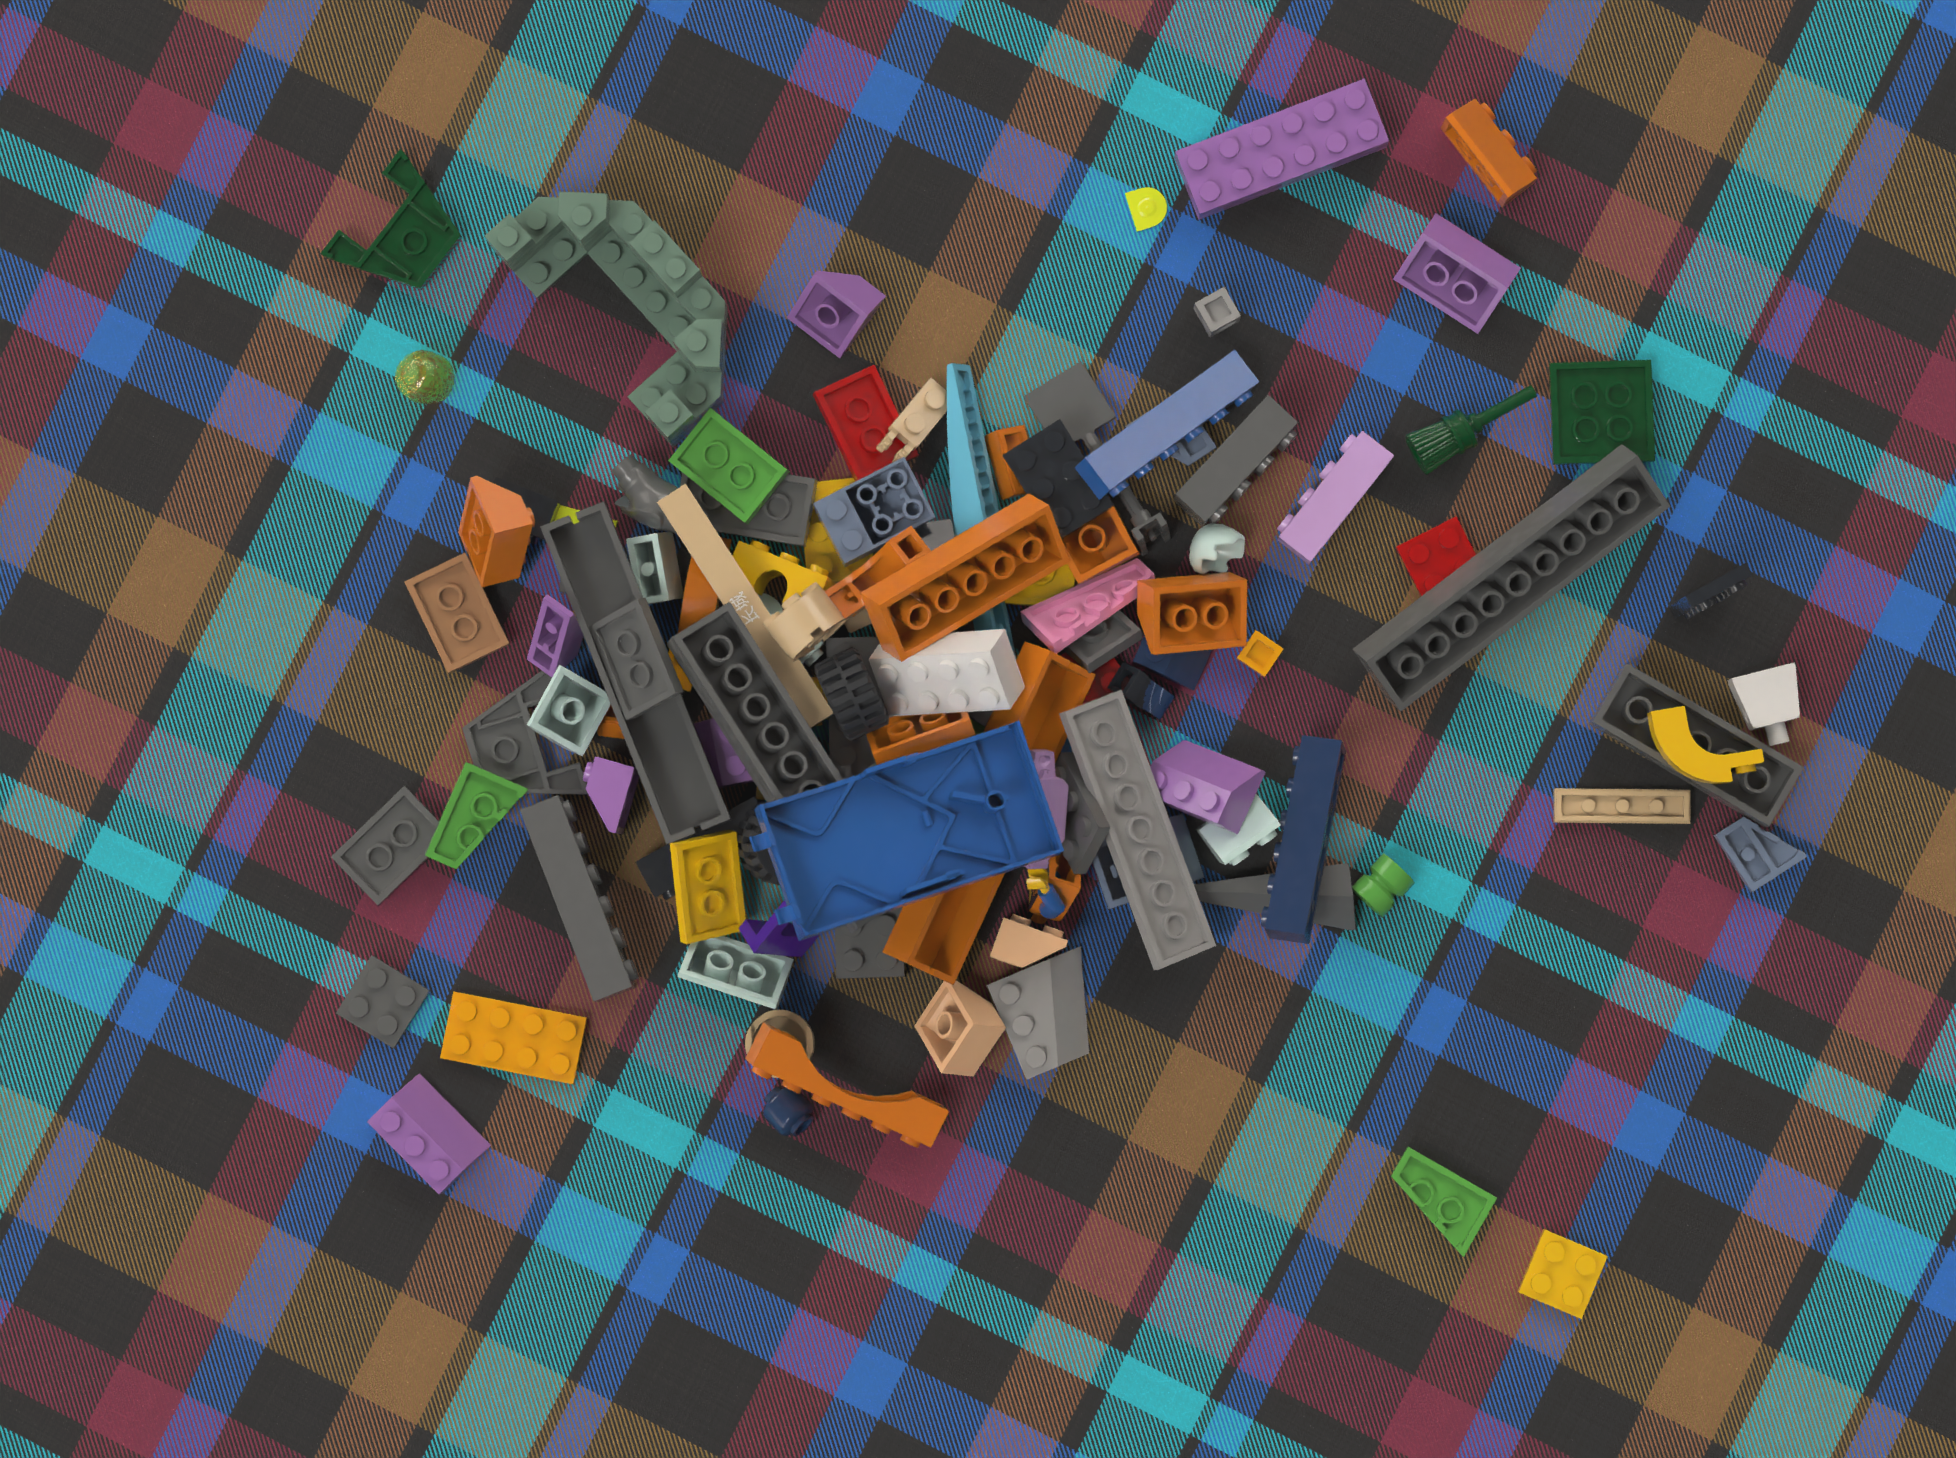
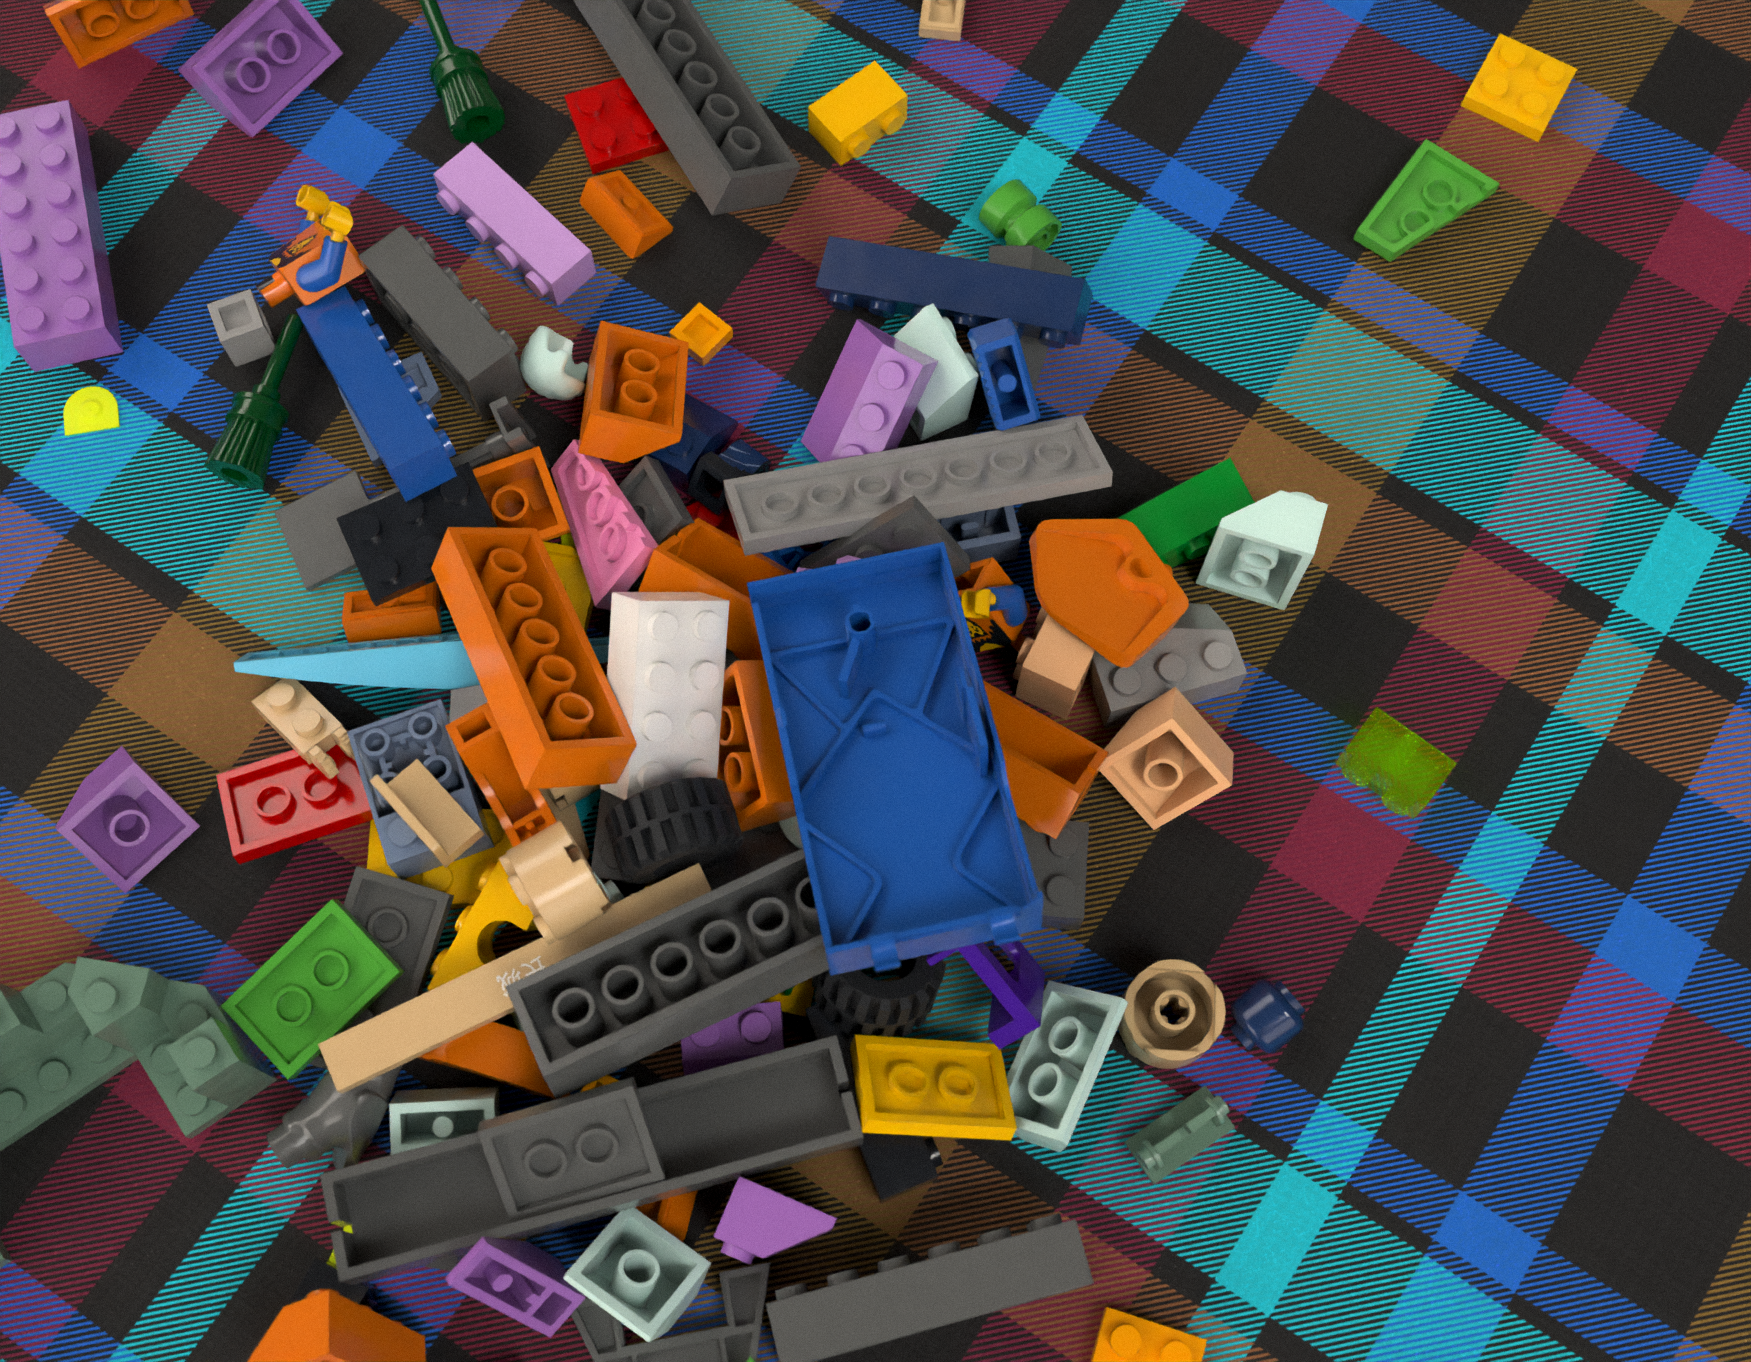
camera: 90 degrees left, 15 degrees down
orange arch [745,1022,949,1148] -> none
none -> dark green piece [204,314,303,489]
none -> torso [256,185,365,308]
none -> tan panel [369,759,485,868]
none -> orange slope [580,170,674,259]
none -> yellow brick [808,61,908,166]
none -> blue brick [967,318,1041,431]
none -> orange animal [1029,519,1189,668]
none -> green wedge [1116,458,1255,568]
none -> sand green hinge [1124,1085,1235,1185]
none -> light aqua slope [1195,490,1328,610]
none -> clear neon green brick [1335,707,1457,819]

